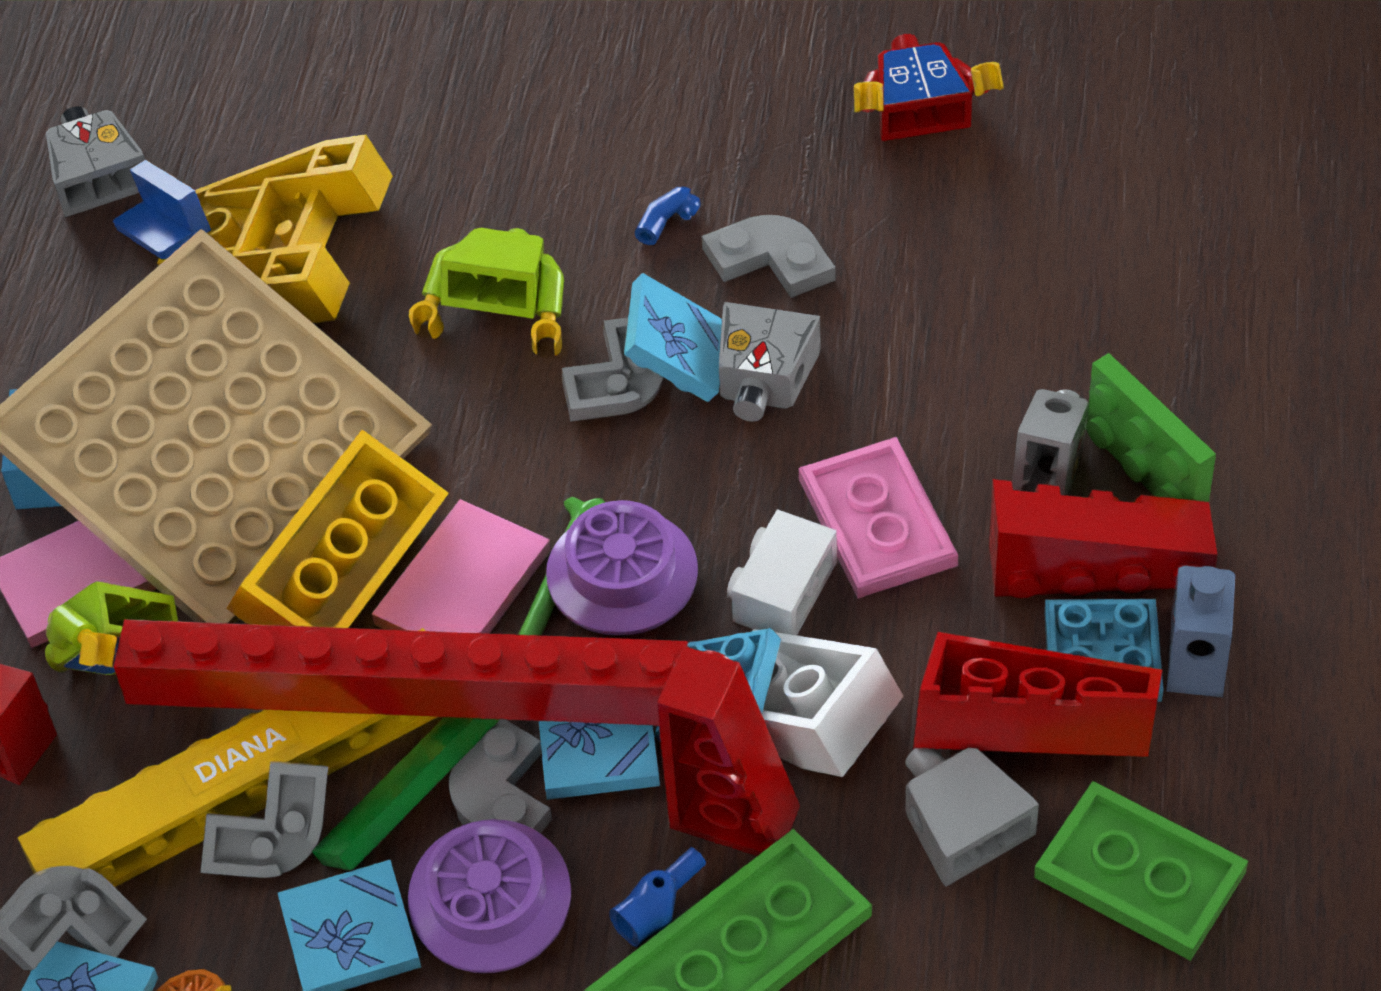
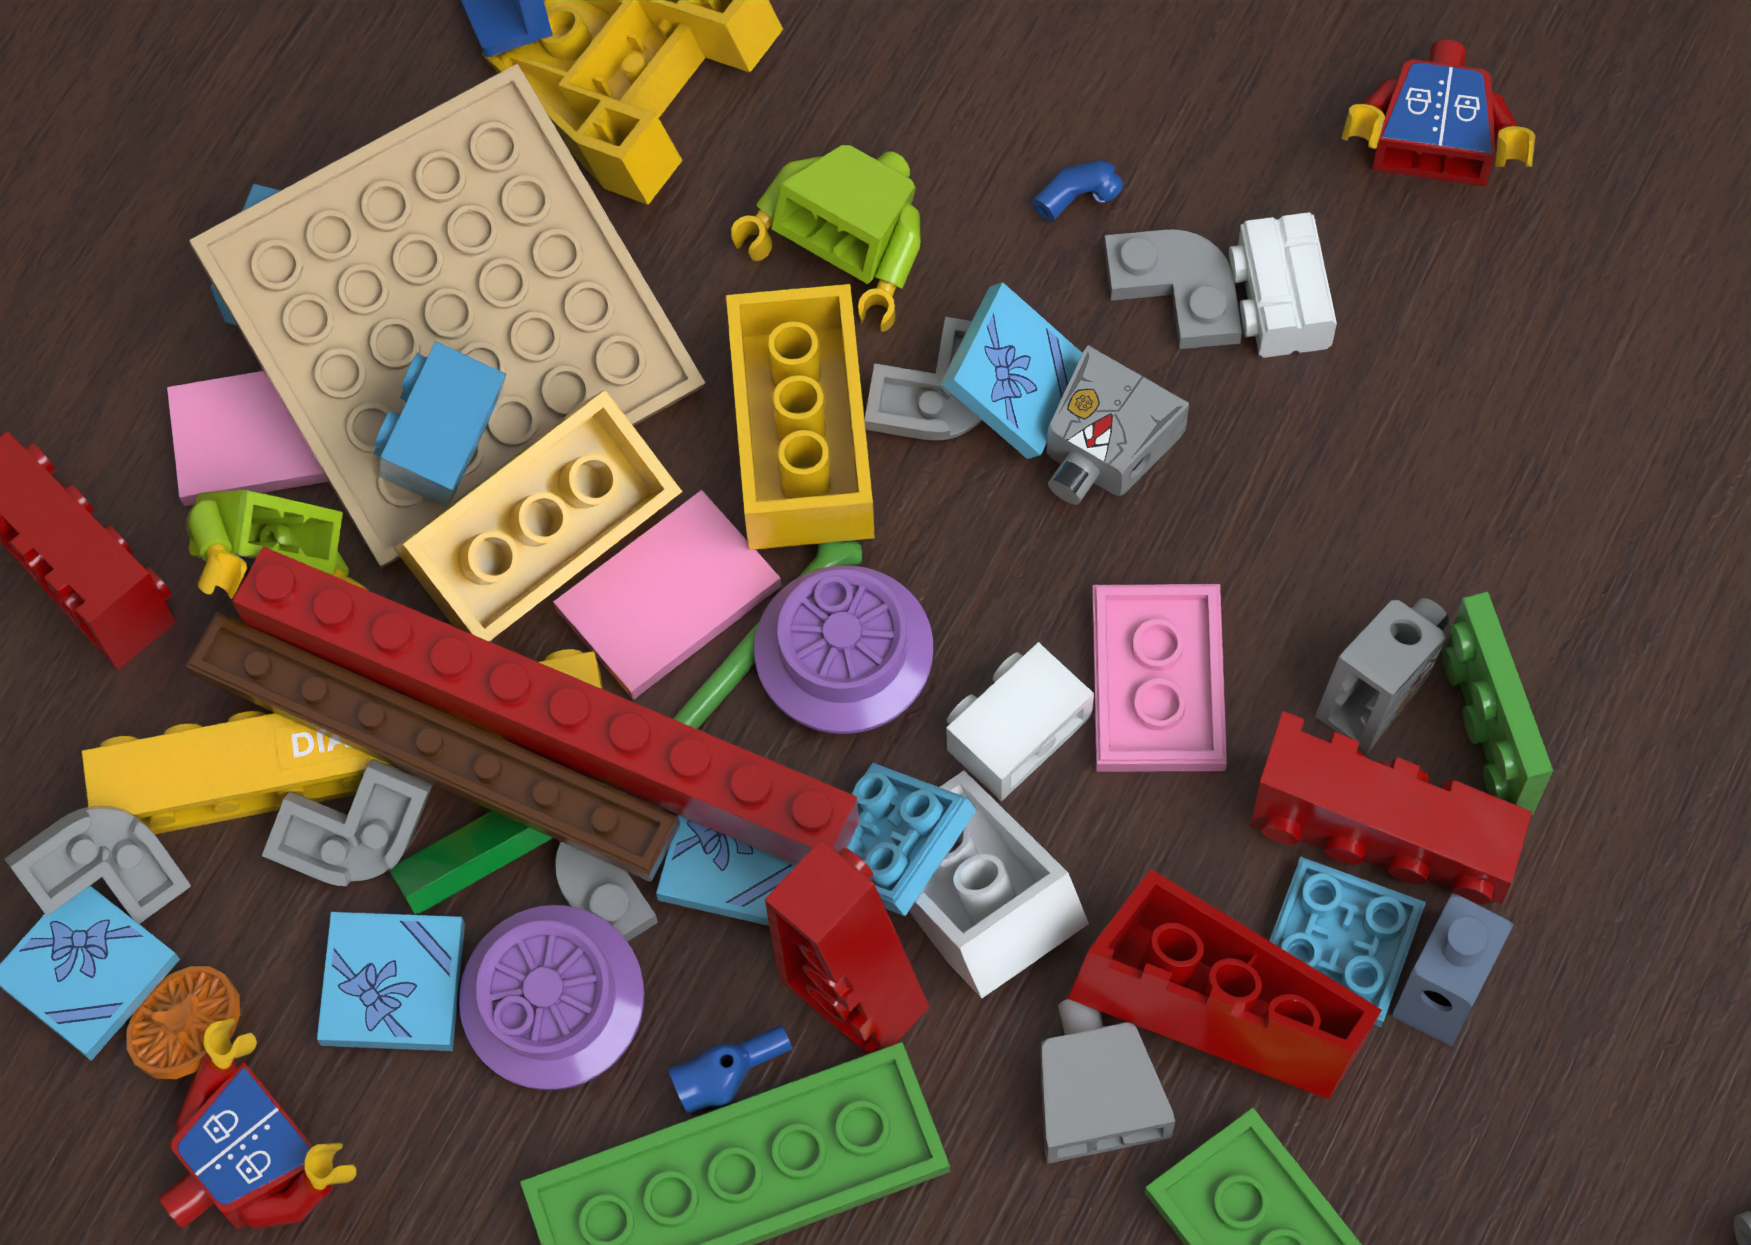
camera: 20 degrees right, 15 degrees up
none -> reddish brown tile [185,612,680,882]
none -> dark azure brick [373,341,506,507]
none -> yellow brick [726,284,875,550]
none -> white brick [1229,212,1337,358]

